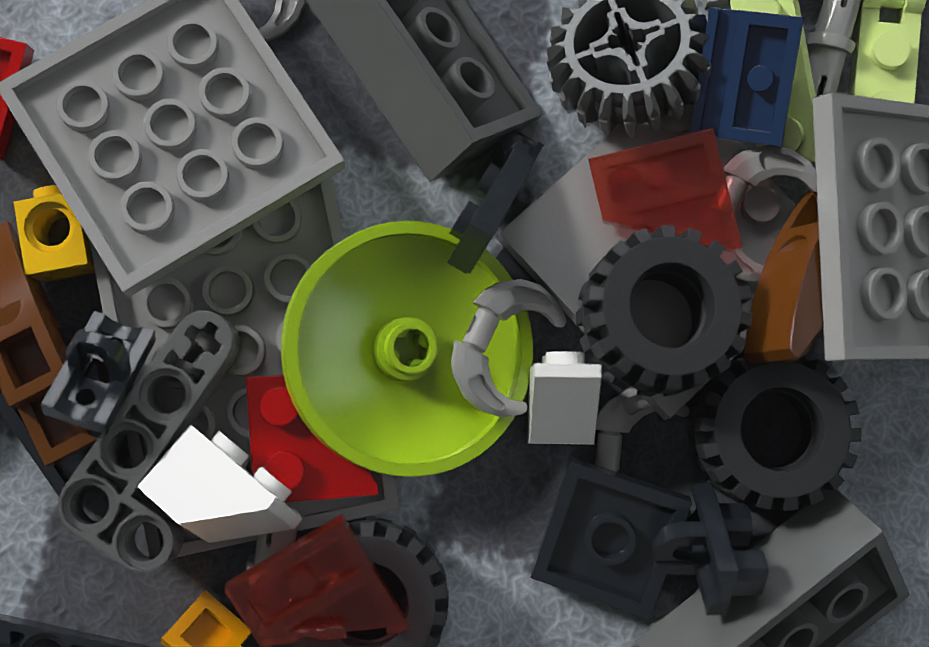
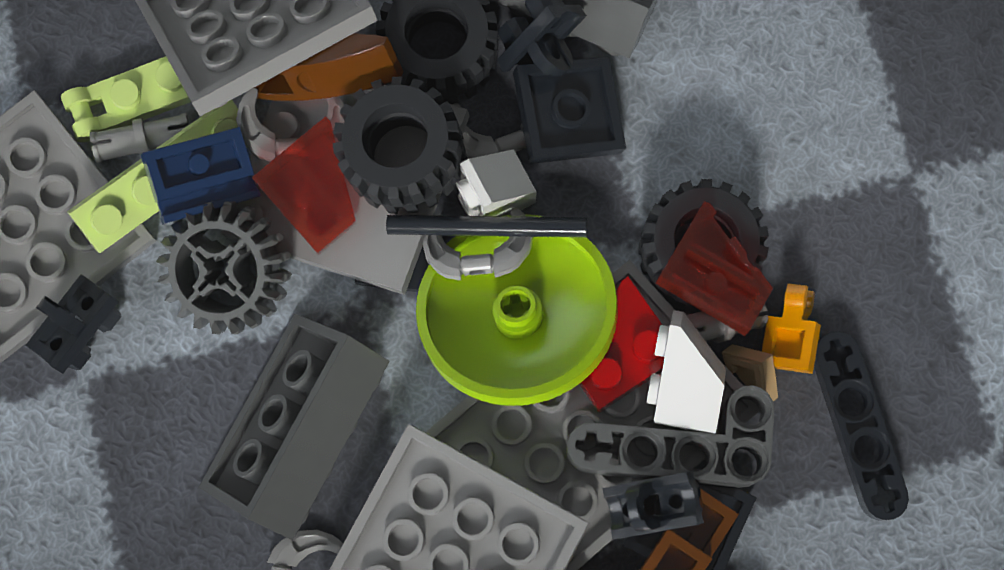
camera: 115 degrees left, 5 degrees down
black hinge [447,129,544,274] -> none
none -> black bar [386,215,587,238]
none -> tan tile [722,344,778,401]

